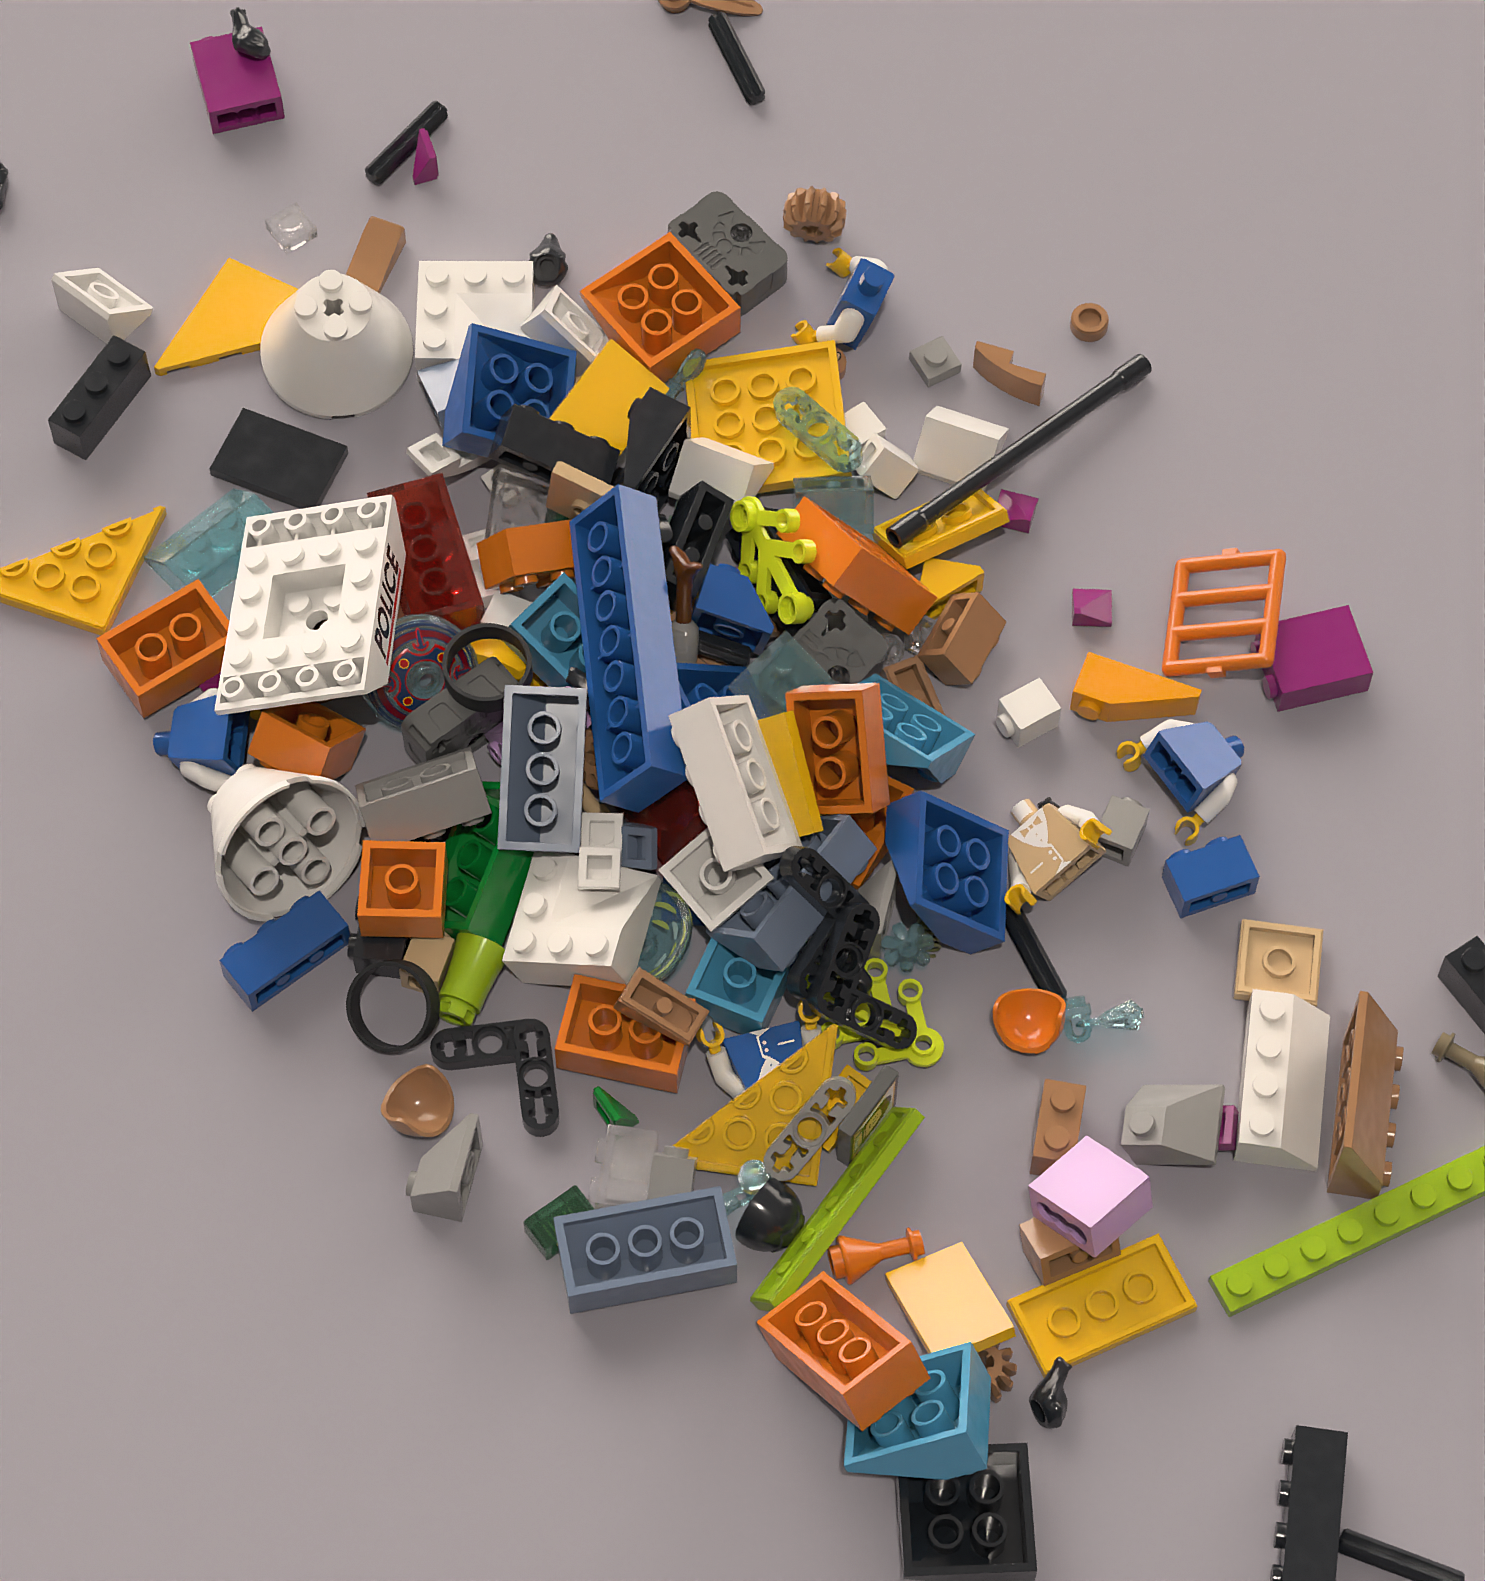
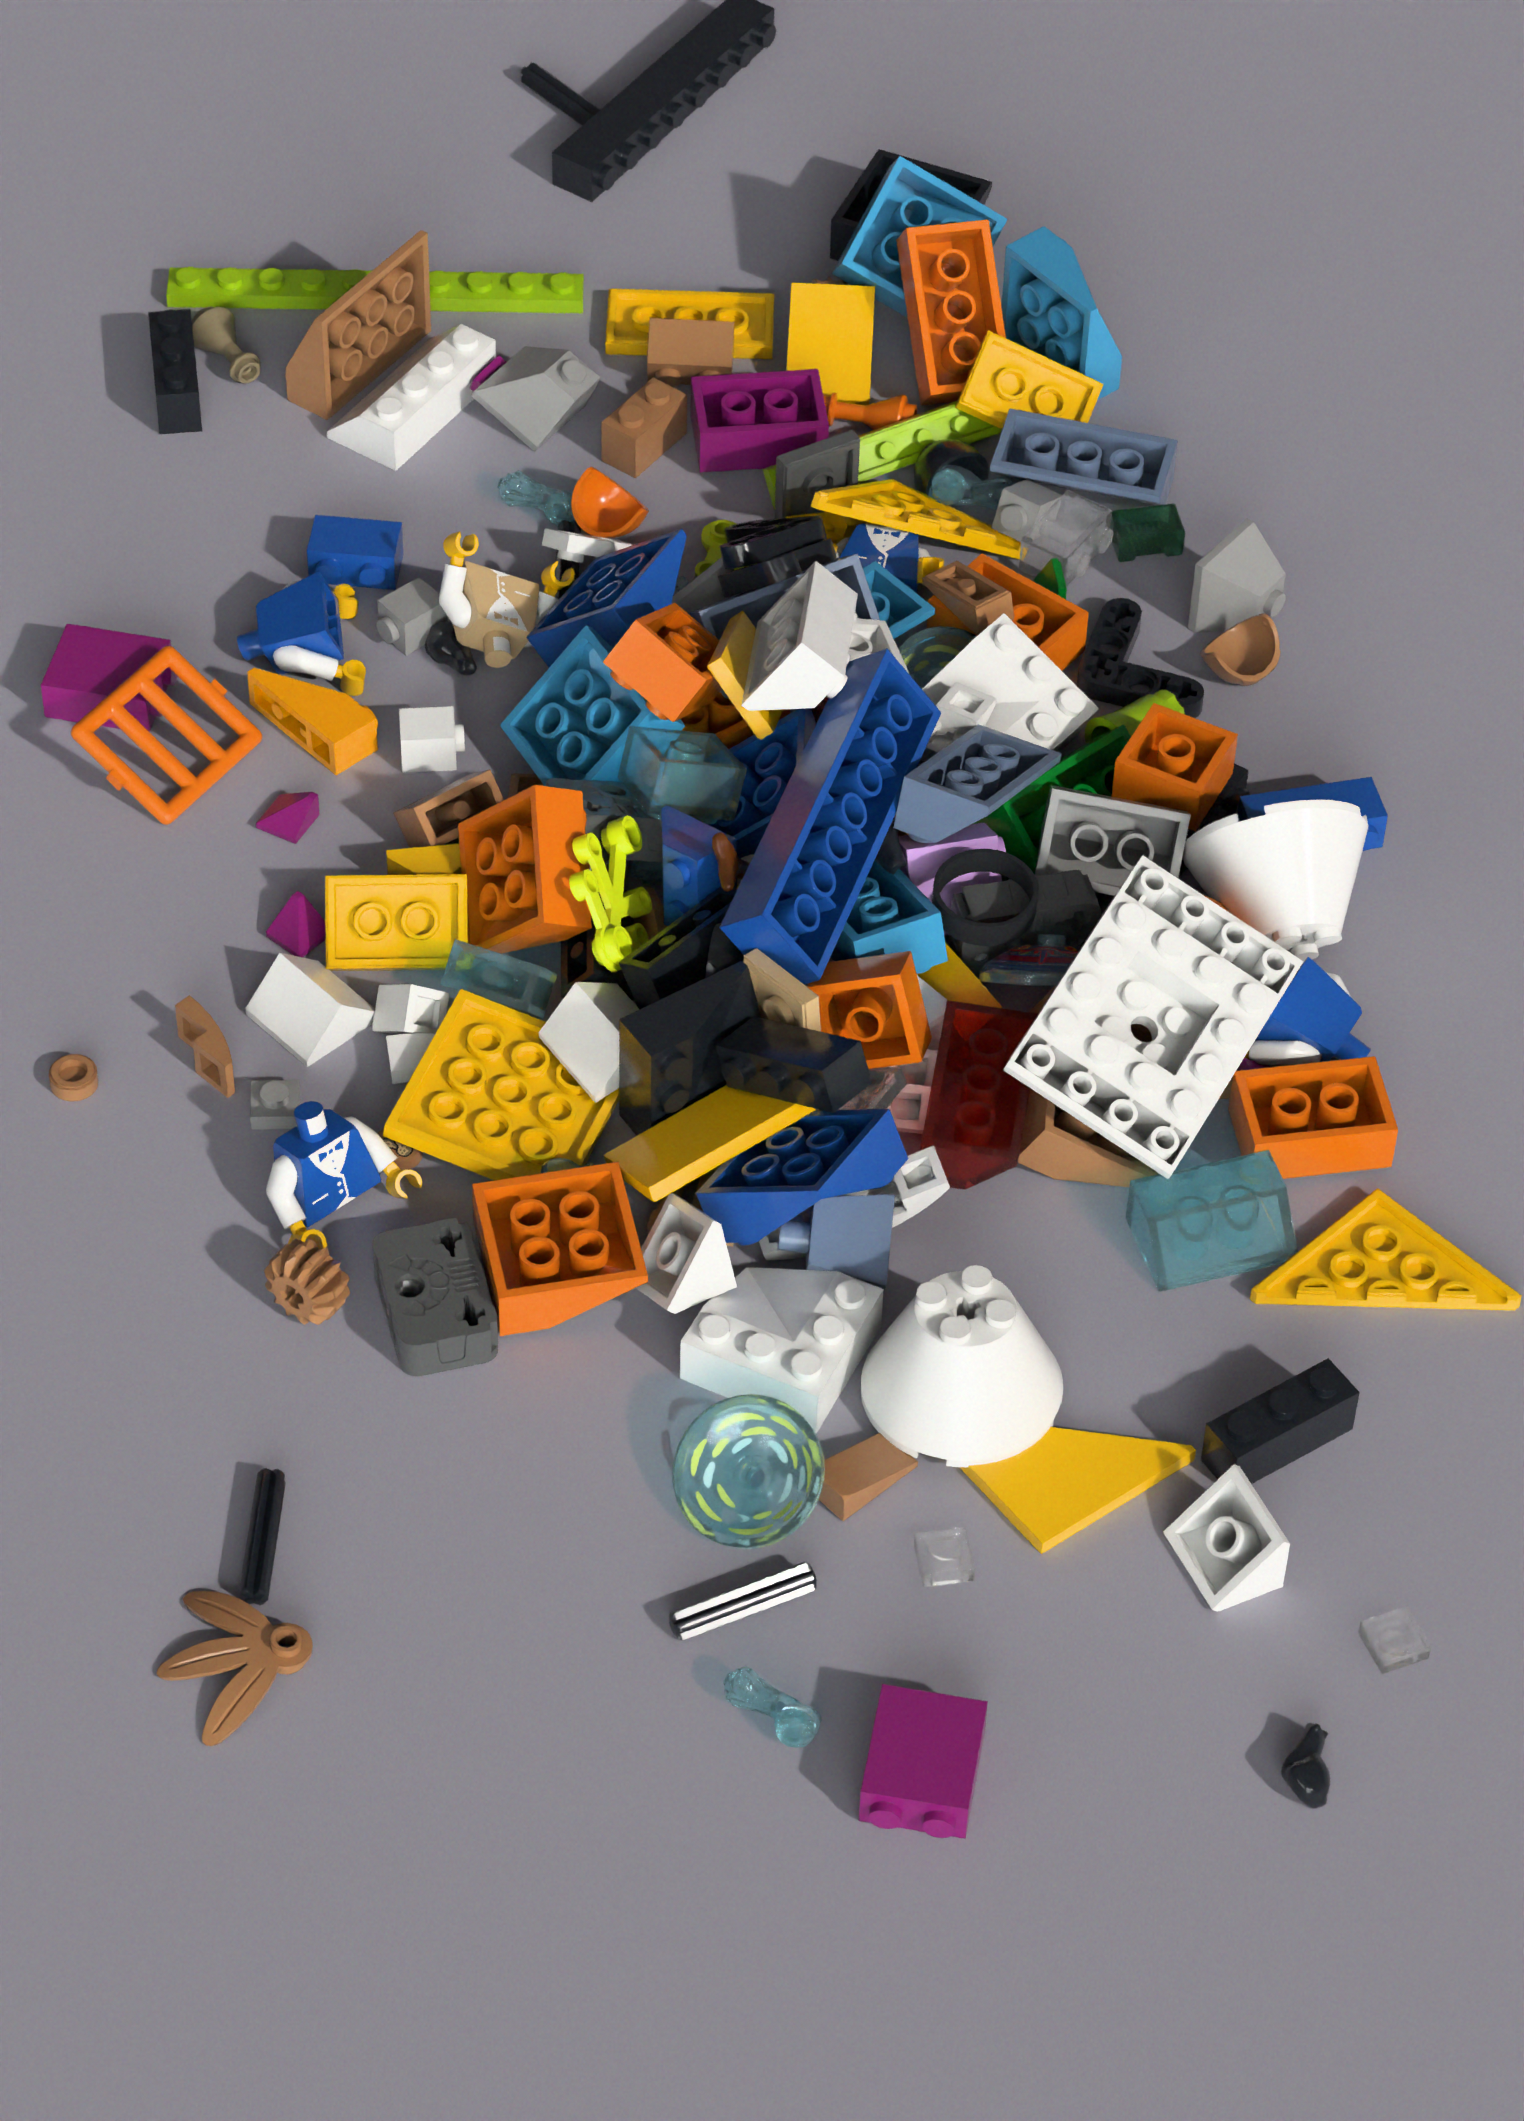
camera: 155 degrees left, 15 degrees down
black tile [209,408,348,509] -> none
black animal [230,7,271,60] -> none
black tyre [346,959,440,1052] -> none
magenta slope [412,128,439,185] -> none
black animal [529,233,568,286] -> none
light grey beam [764,1076,856,1181] -> none
clear light blue beam [773,387,863,473] -> none
black piece [886,354,1152,548] -> none
piece [1028,1136,1153,1258] -> none
black animal [1029,1356,1072,1429] -> none
tan plate [1233,919,1324,1007] -> none
none -> white plate [542,528,635,563]
none -> clear light blue dish [672,1394,825,1549]
none -> magenta brick [690,369,829,472]
none -> clear light blue piece [723,1666,822,1748]
none -> yellow tile [955,330,1103,429]
none -> dark azure slope [1001,226,1122,400]

